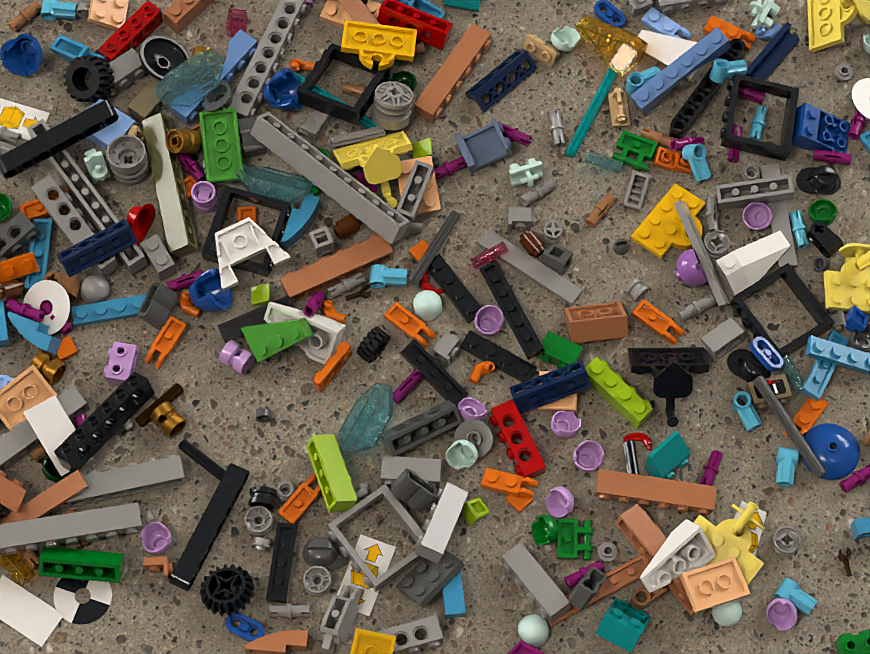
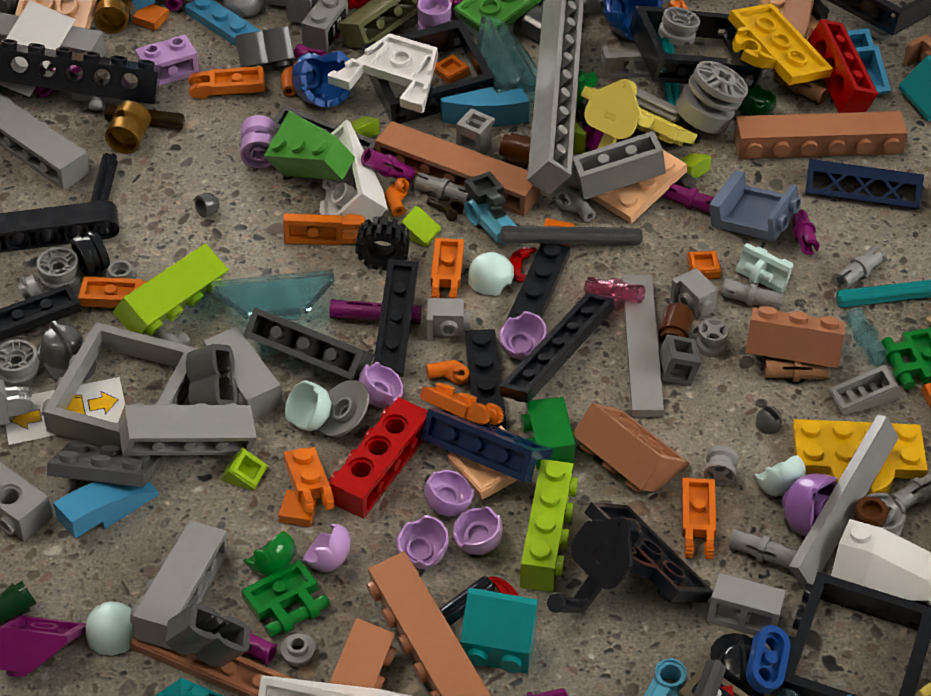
camera: 55 degrees right, 20 degrees down
none -> lime slope [402,206,441,247]
none -> orange hinge [420,383,504,425]
none -> lavender hair [453,506,503,555]
none -> pearl dark grey plate [465,171,506,219]
none -> light grey wheel [658,7,700,46]
none -> orange tile [686,250,721,279]
none -> nougat slope [745,306,845,368]
none -> light aqua hair [753,455,806,497]
none -> reddish brown tile [853,496,889,528]

